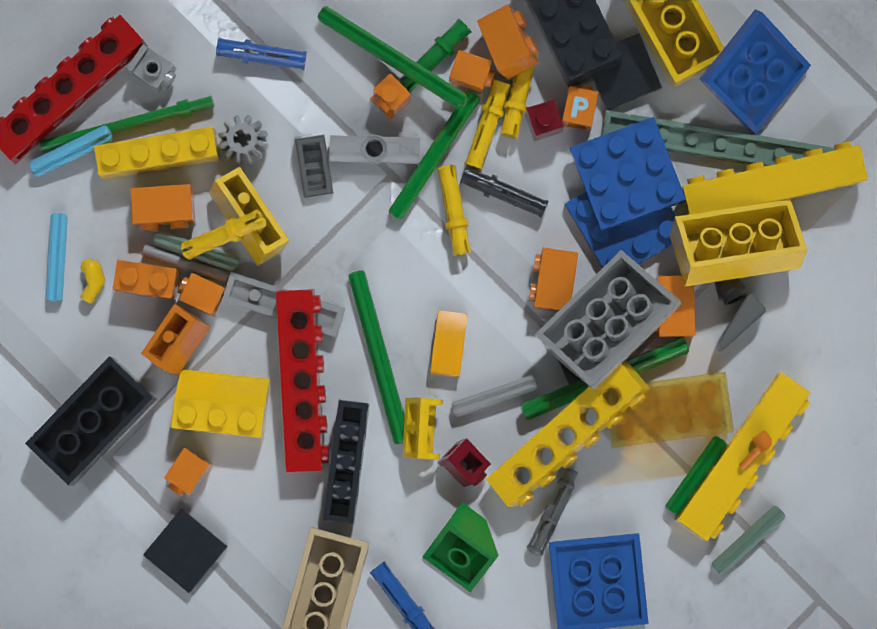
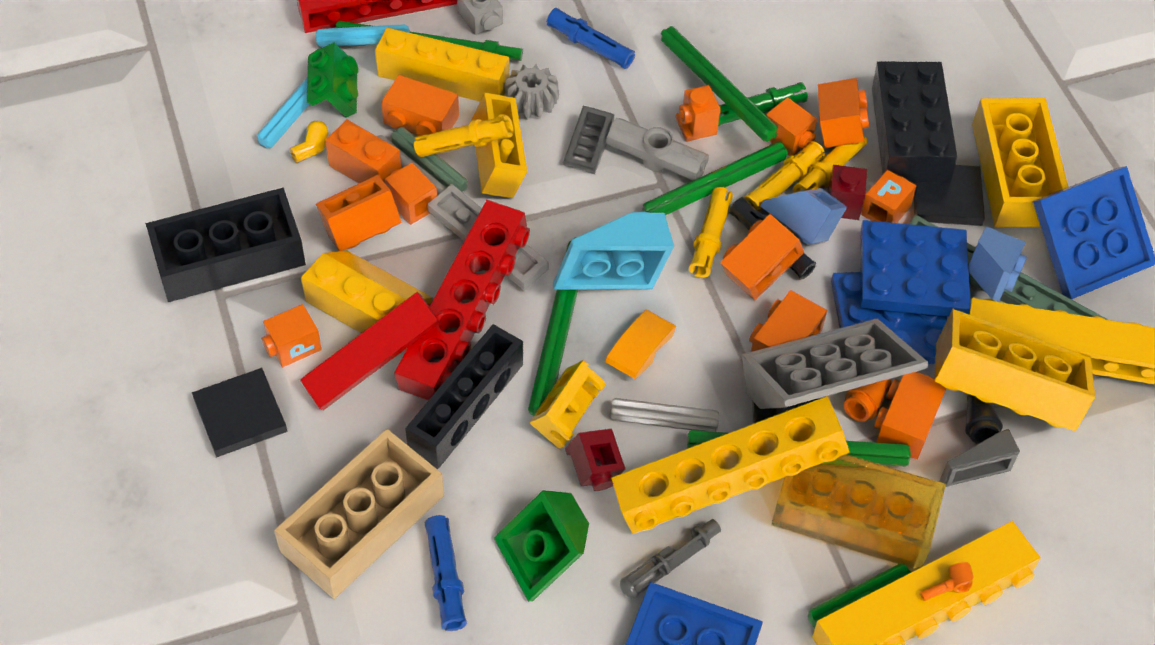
camera: 20 degrees right, 30 degrees down
none -> red tile [300,292,441,411]
none -> green bracket [307,42,359,118]
none -> medium azure slope [553,212,674,290]
none -> orange brick [720,214,804,301]
none -> medium blue slope [760,188,847,244]
none -> medium blue slope [968,226,1027,302]

